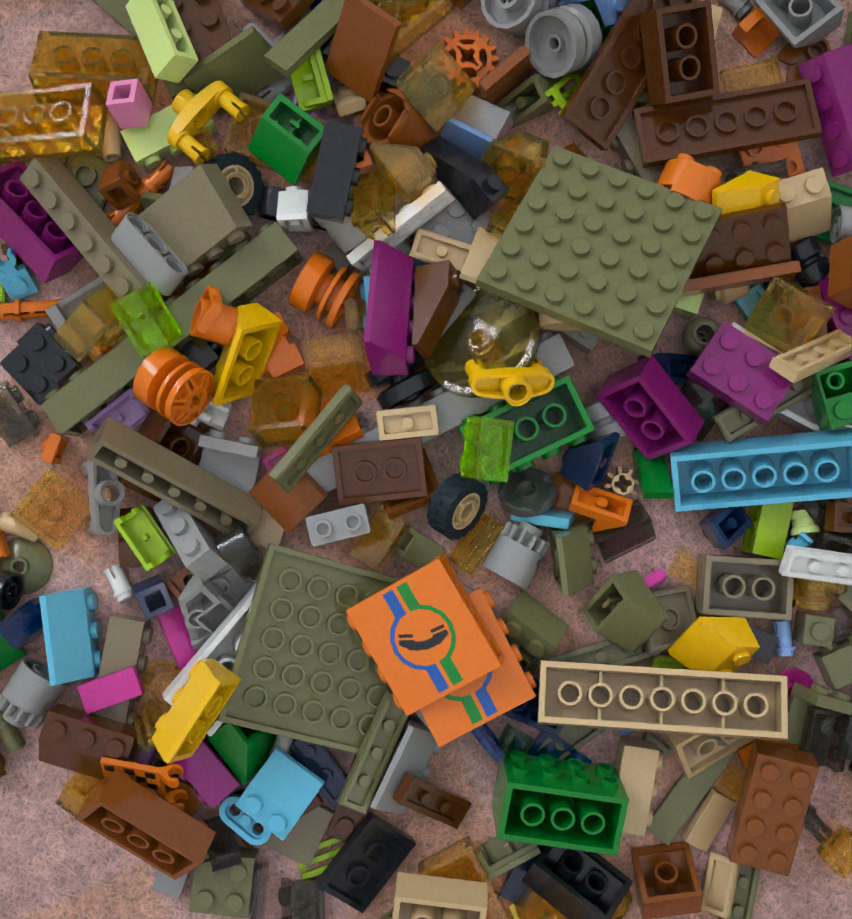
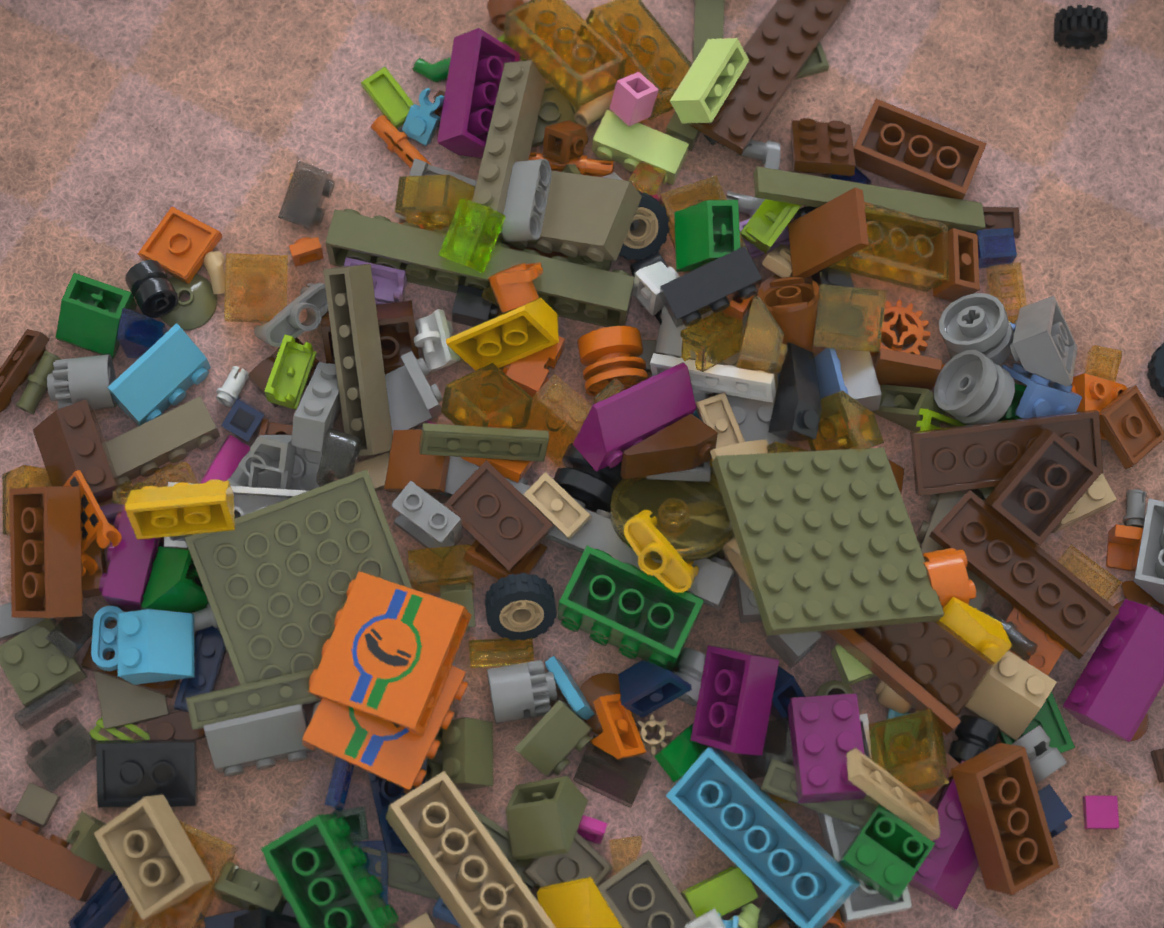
camera: 50 degrees right, 15 degrees down
black plate [0,322,83,405] -> none
dark pink tile [77,665,145,714] -> none
orange wheel [133,347,215,426] -> none
yellow connector [167,80,250,165] -> none
olive tile [183,25,282,116] -> none
reddish brown plate [393,772,472,829] -> none
clear neon green bracket [460,416,515,482] -> none
flat silver tile [498,468,557,518] -> none
dark blue slope [699,506,753,550] -> none

